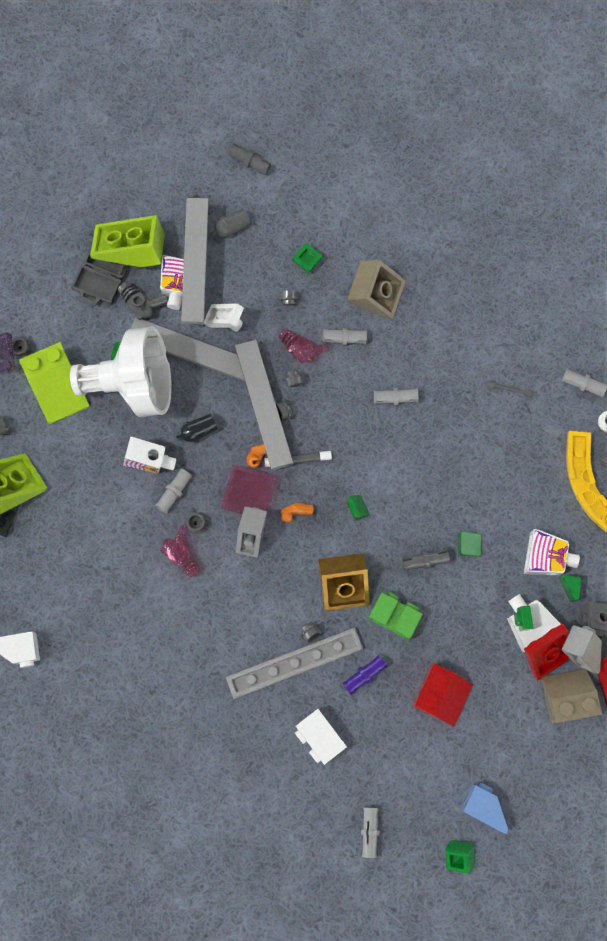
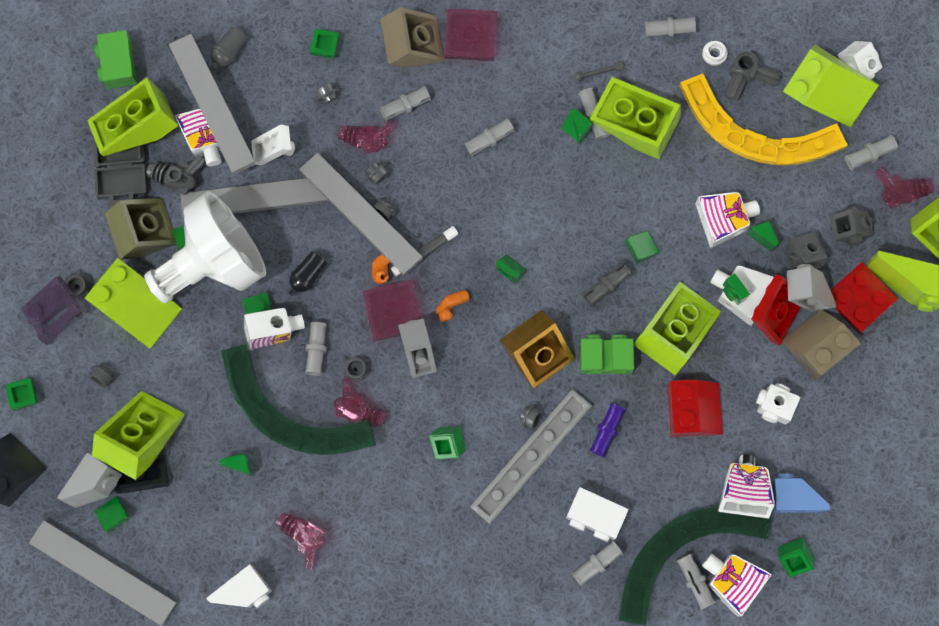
camera: 20 degrees left, 0 degrees up
none -> bright green brick [94,30,137,89]
none -> olive slope [105,198,177,260]
none -> green slope [219,454,252,476]
none -> clear green plate [221,344,376,455]
none -> green plate [242,292,272,314]
none -> clear pink piece [276,513,325,569]
none -> green slope [429,426,466,459]
none -> clear pink plate [444,9,497,61]
none -> green slope [561,108,592,144]
none -> light grey pin [571,541,624,587]
none -> light grey pin [578,88,611,140]
none -> lime slope [590,77,681,159]
none -> clear green plate [618,506,772,626]
none -> lime slope [633,282,721,375]
none -> torso [702,553,771,617]
none -> white torso [718,454,774,518]
none -> white brick [756,383,800,425]

